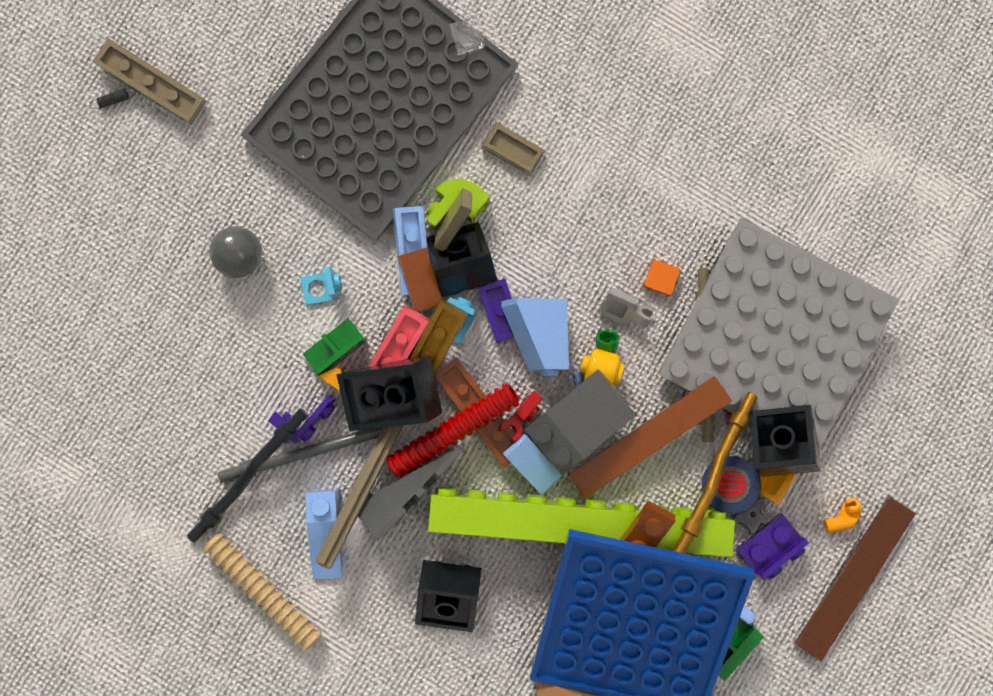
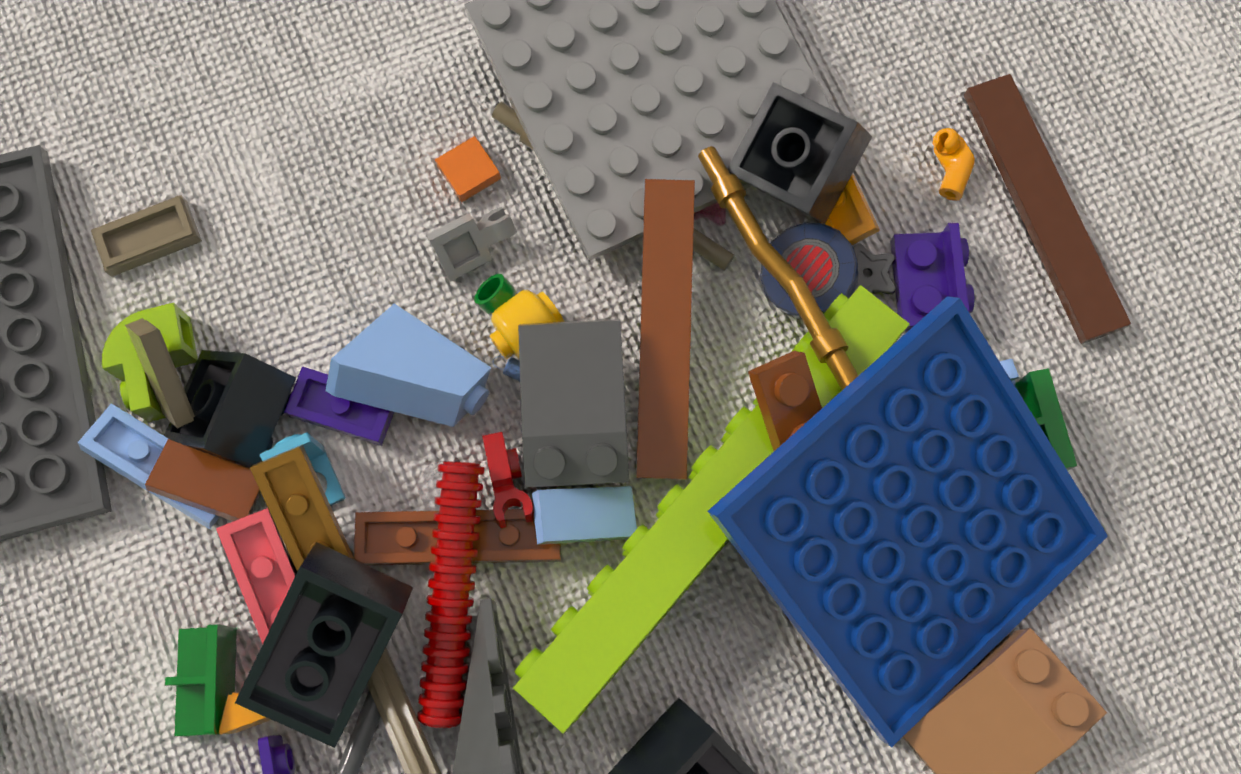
camera: 50 degrees left, 10 degrees down
medium azure bracket [301,266,343,305] -> none

